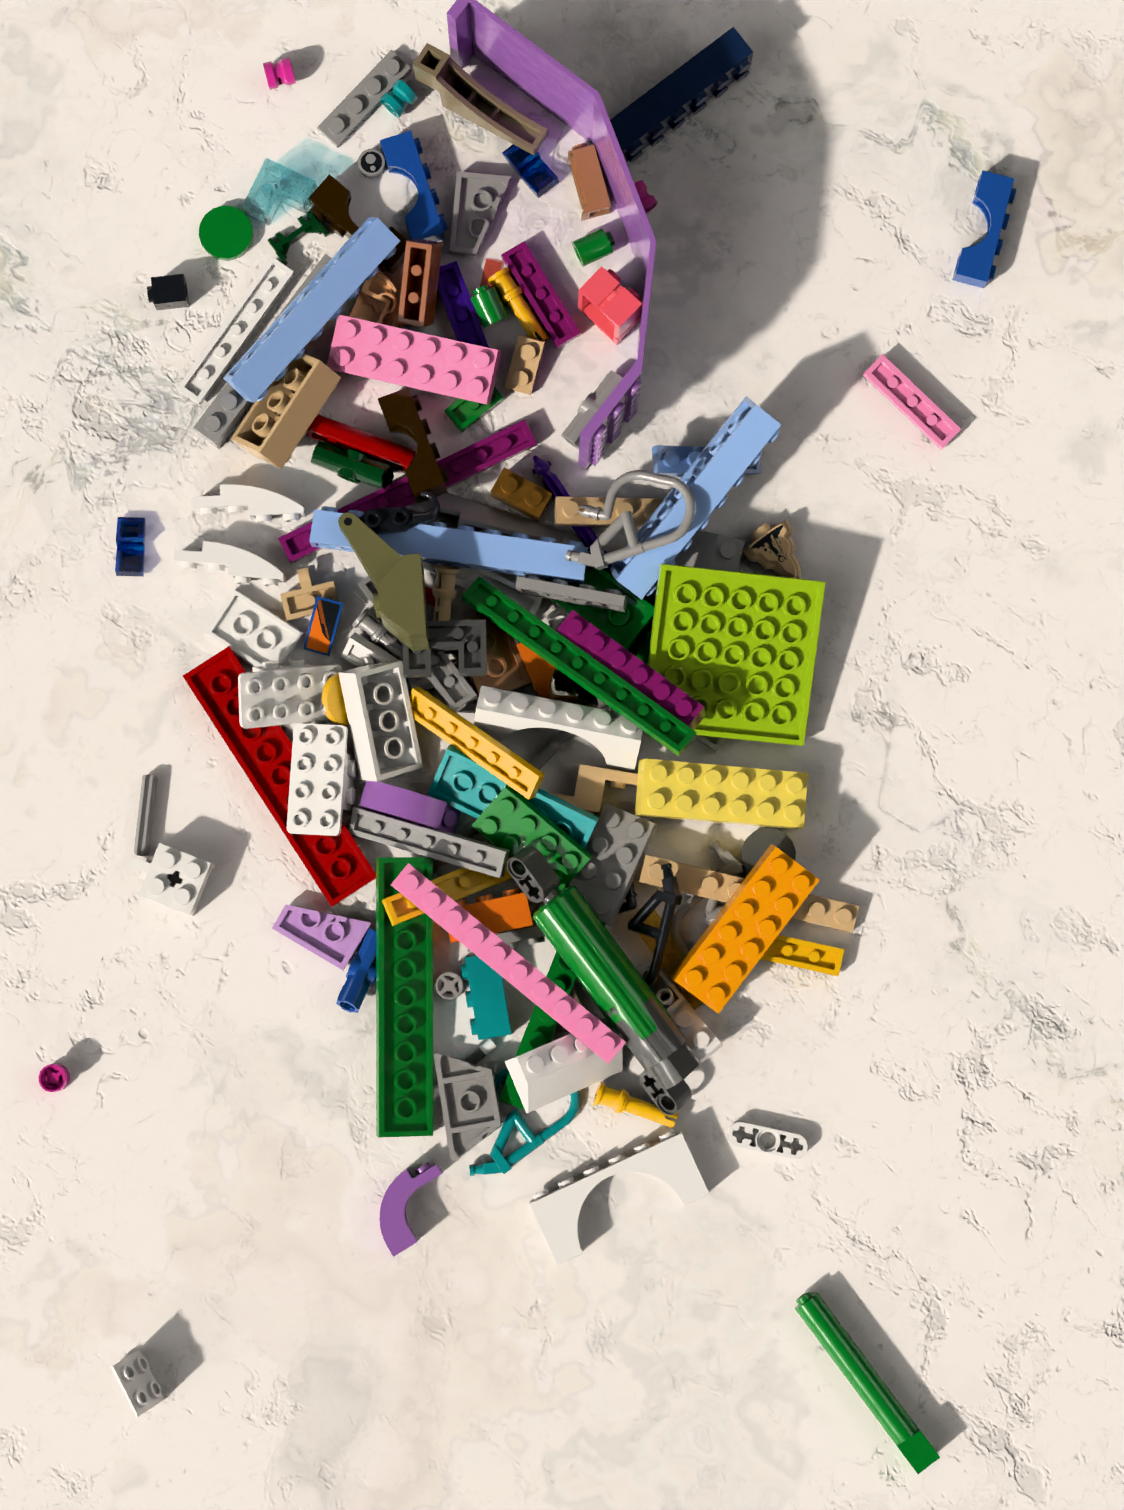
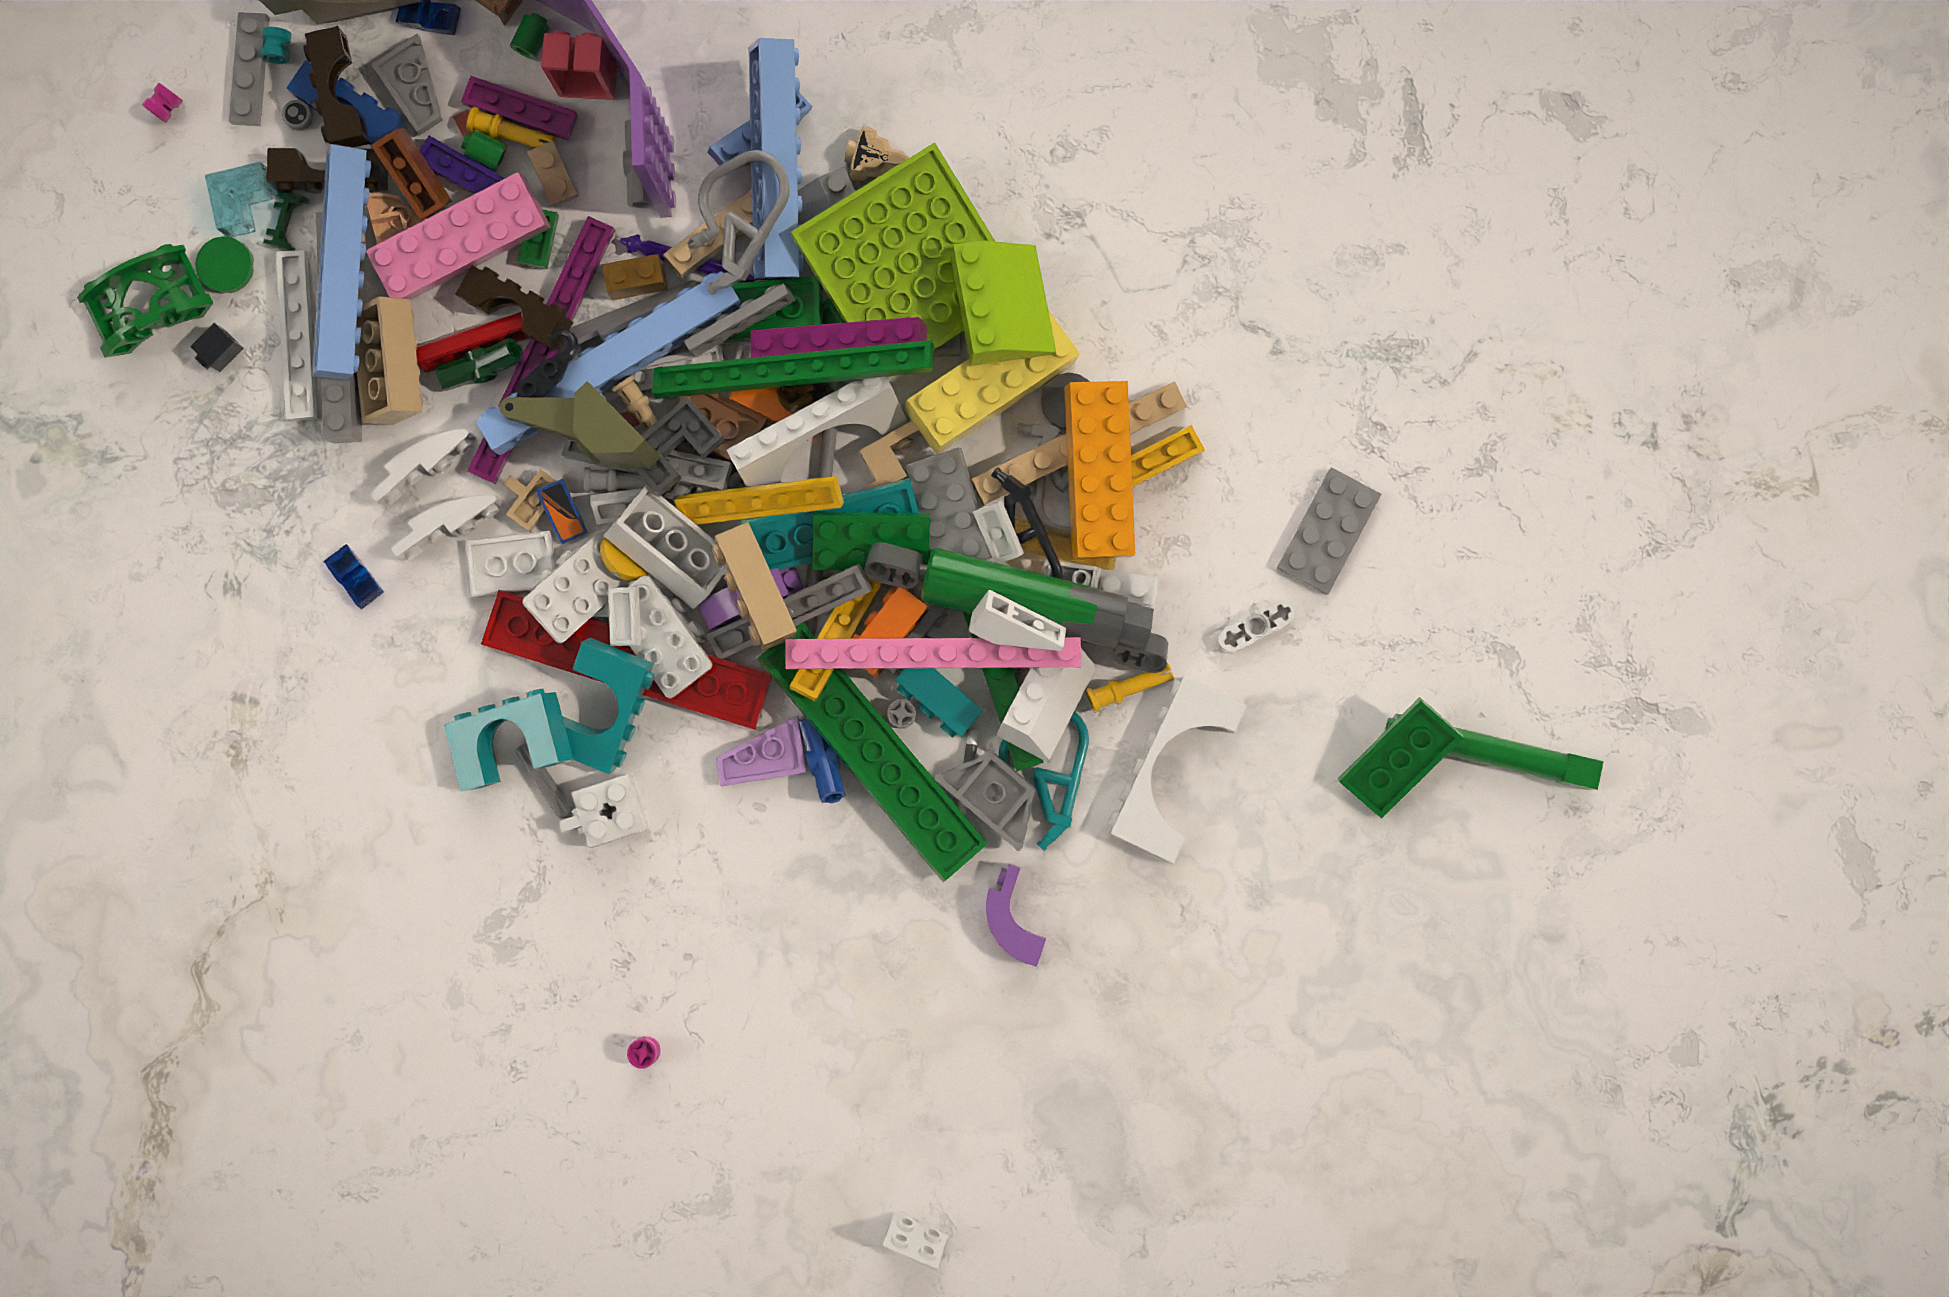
camera: 30 degrees left, 0 degrees up
none -> green fence [77,244,213,358]
none -> dark brown arch [303,26,370,148]
none -> arch [444,689,574,791]
none -> teal arch [562,638,655,774]
none -> white tile [608,587,641,646]
none -> tan brick [712,522,797,651]
none -> lime slope [951,241,1056,366]
none -> white slope [969,590,1066,651]
none -> white plate [973,500,1024,563]
none -> light grey plate [1277,467,1382,595]
none -> green plate [1338,697,1464,819]

